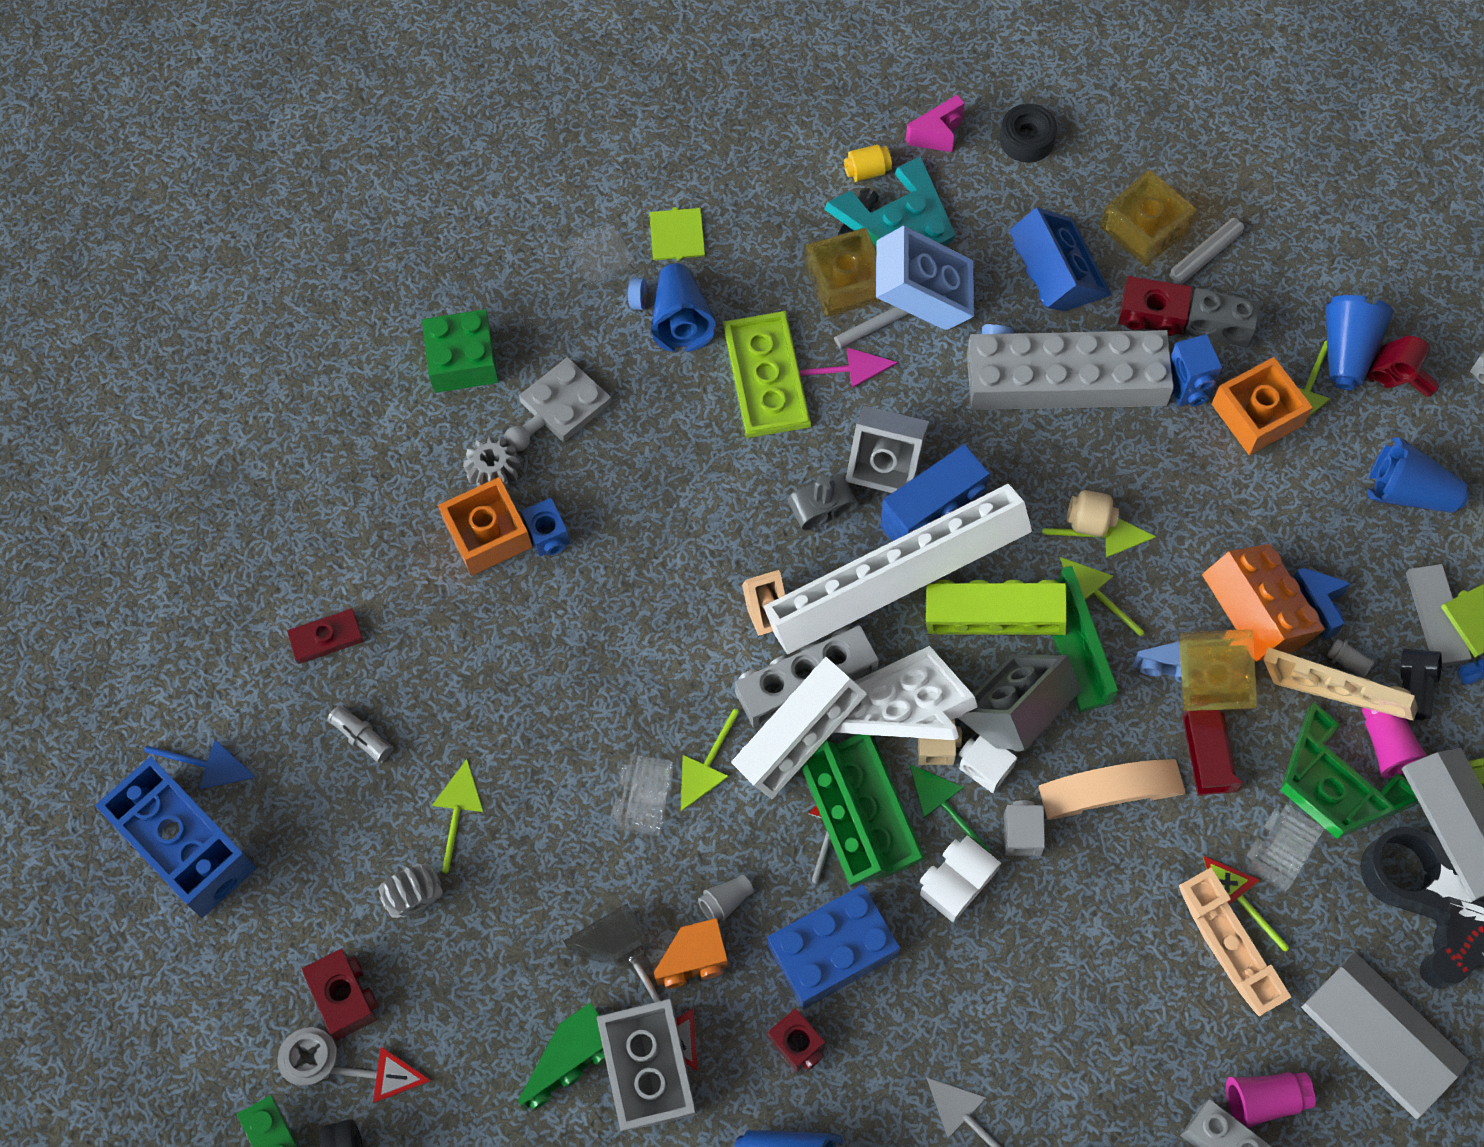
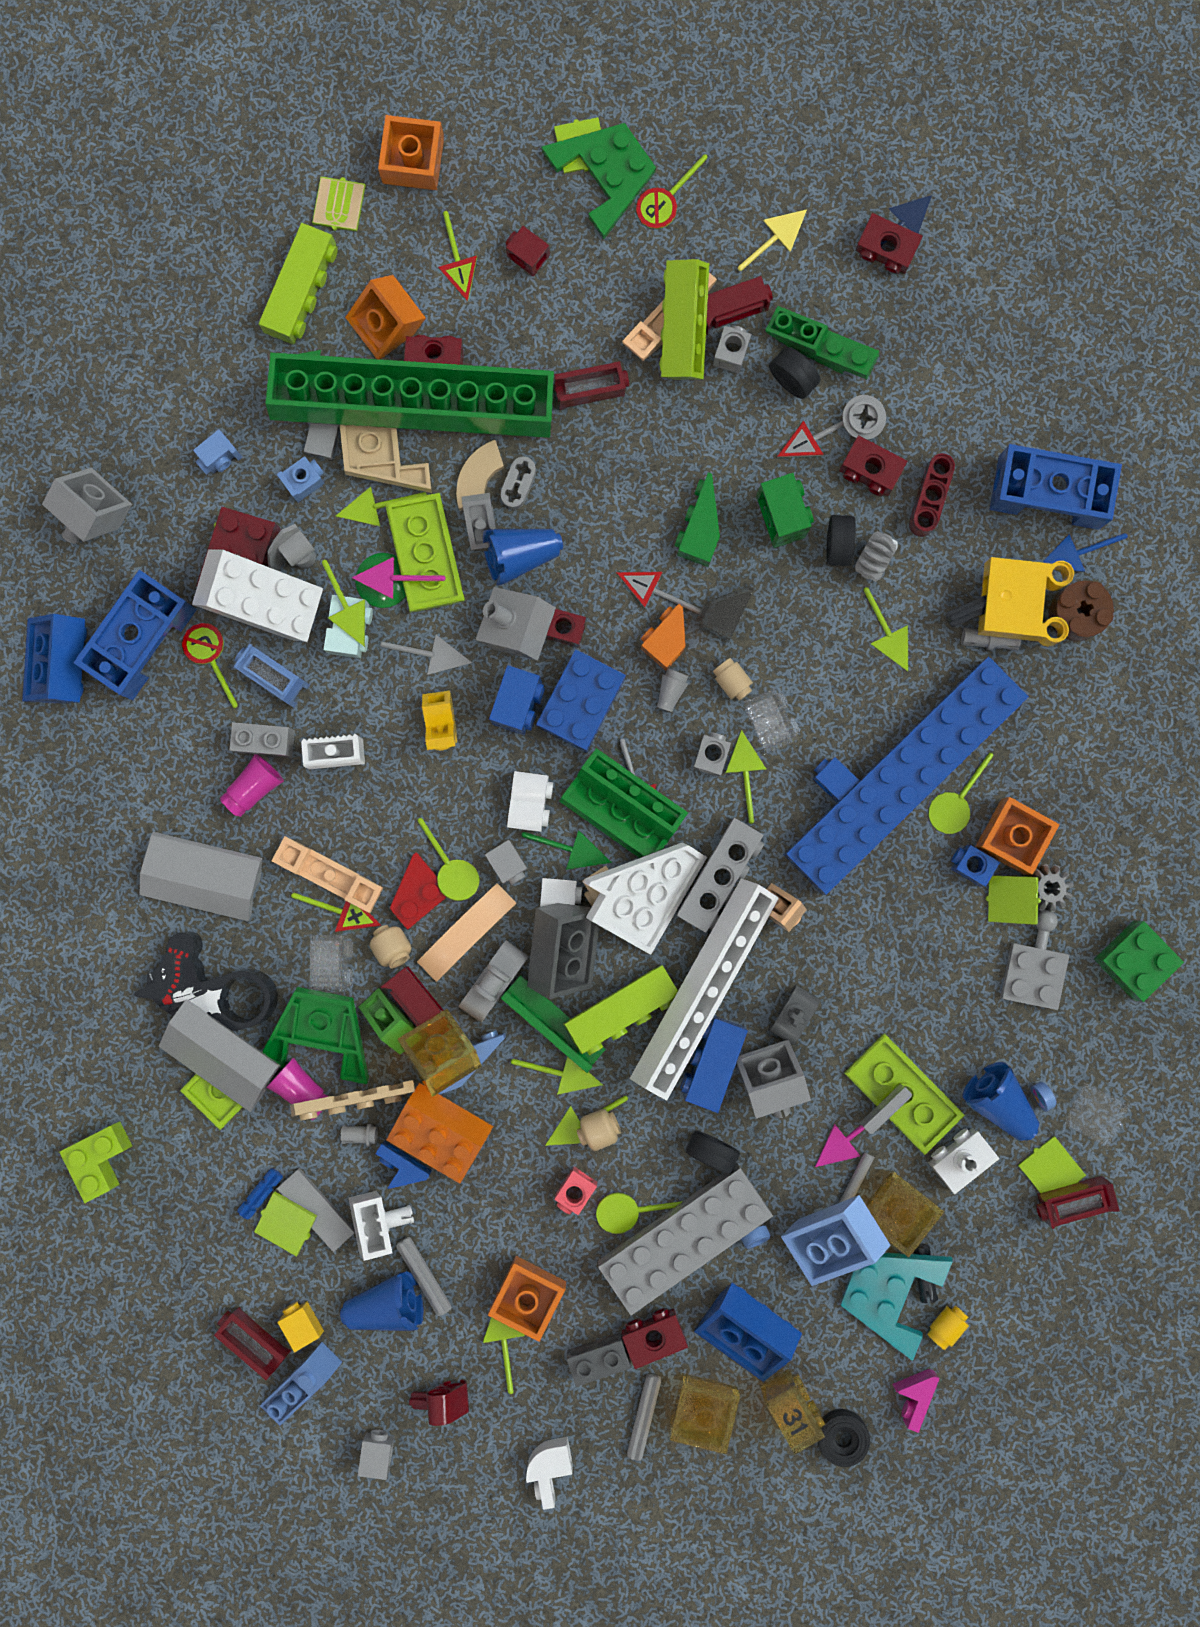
camera: 150 degrees right, 20 degrees up
dark red plate [287,608,364,664] -> none
light grey slope [597,999,698,1131] -> none
white brick [731,657,867,799] -> none
blue brick [1170,334,1222,407] -> none
blue cone [1325,295,1394,390] -> none
black piece [1400,649,1442,721] -> none
none -> white brick [301,734,365,769]
none -> white brick [348,1191,414,1261]
none -> bright green slope [359,988,420,1054]
none -> tan head [369,925,412,969]
none -> red wing [390,852,447,930]
none -> light grey axle [396,1237,451,1316]
none -> lime piece [418,818,479,901]
none -> yellow brick [422,691,457,751]
none -> light grey piece [458,940,529,1023]
none -> light grey brick [476,587,556,661]
none -> blue brick [489,665,545,736]
none -> white brick [526,1437,573,1510]
none -> coral brick [554,1166,597,1215]
none -> lime piece [596,1193,683,1234]
none -> black tyre [685,1130,740,1174]
none -> light grey brick [693,732,731,777]
none -> tan brick [713,658,753,701]
none -> green brick [756,473,814,548]
none -> clear yellow brick [760,1369,826,1455]
none -> blue brick [783,657,1029,895]
none -> blue brick [813,757,859,802]
none -> black tyre [826,515,856,566]
none -> light grey tile [860,1084,912,1134]
none -> dark red beam [909,453,955,537]
none -> white brick [928,1128,999,1194]
none -> lime piece [929,753,993,834]
none -> yellow piece [946,557,1074,647]
none -> lime piece [986,875,1041,925]
none -> dark red window [1036,1176,1120,1229]
none -> reddish brown brick [1048,581,1114,642]

